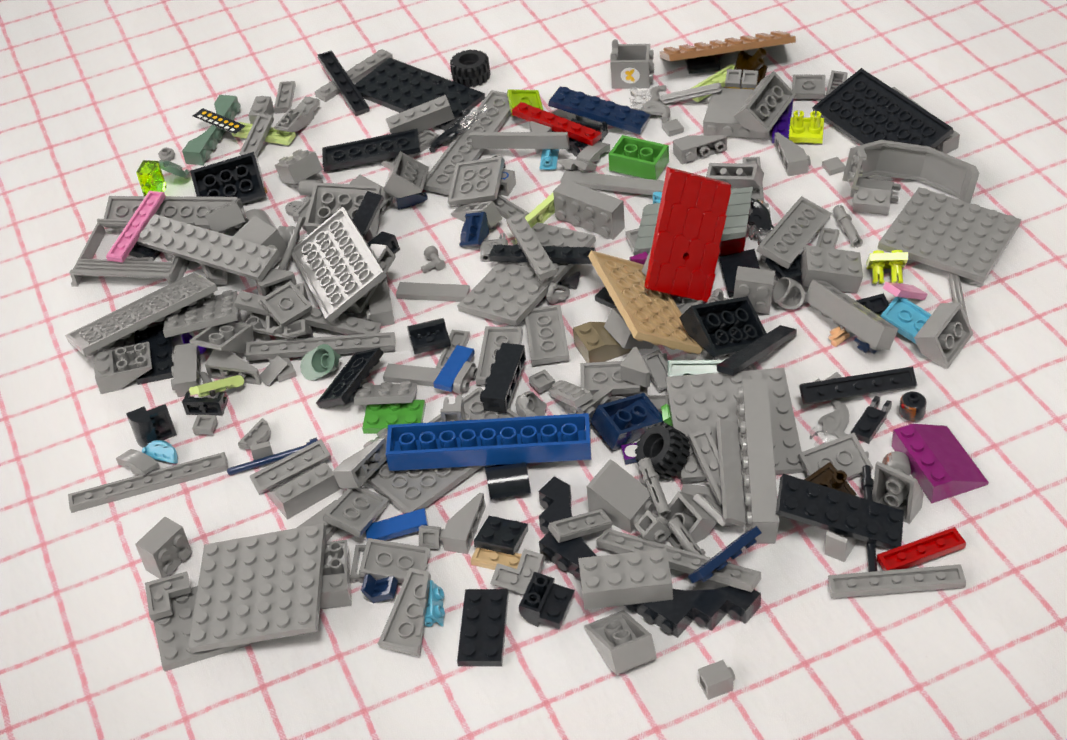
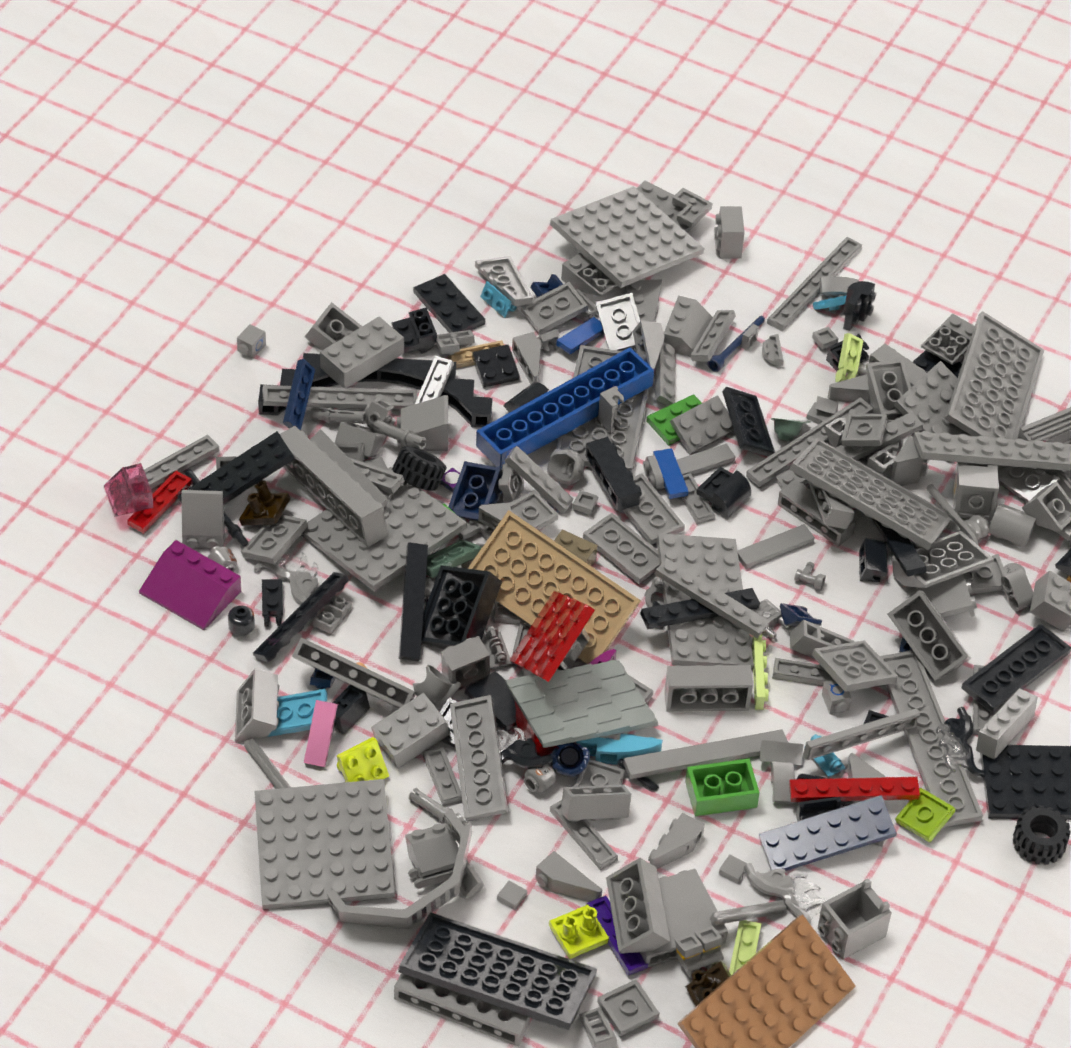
camera: 135 degrees right, 5 degrees up
none -> clear pink slope [104,463,153,517]

